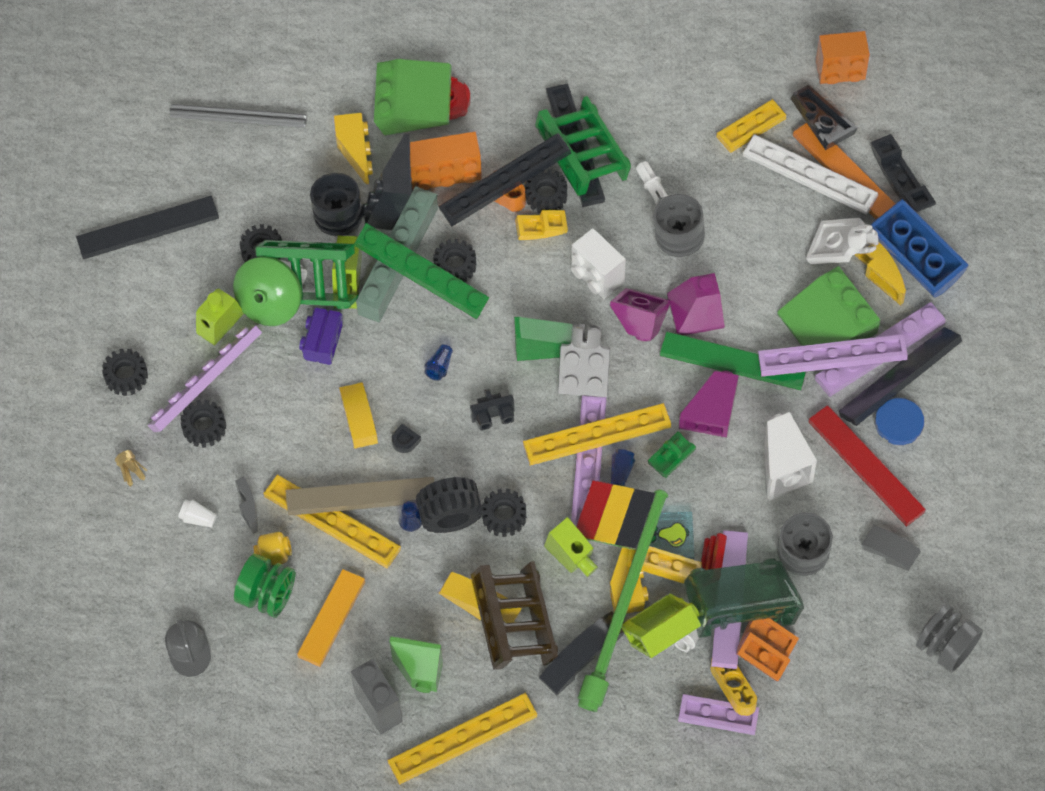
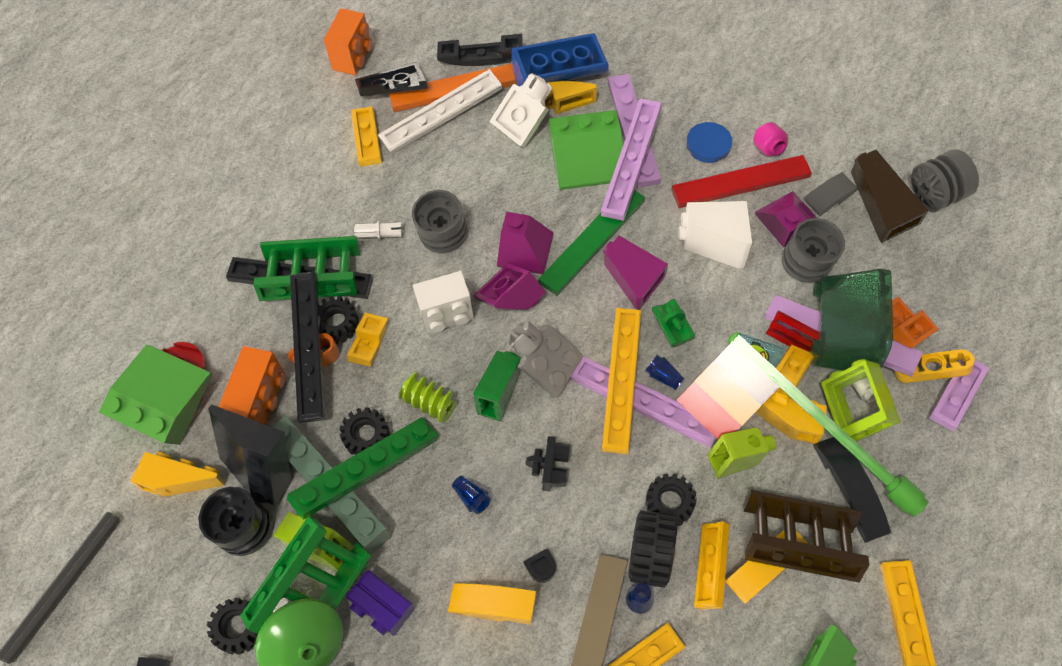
camera: 65 degrees left, 0 degrees up
black tile [839,327,962,426] -> none
none -> lime piece [399,371,457,423]
none -> yellow tile [694,522,730,610]
none -> dark pink head [753,122,788,157]
none -> magenta slope [755,191,817,248]
none -> dark brown slope [851,149,928,243]

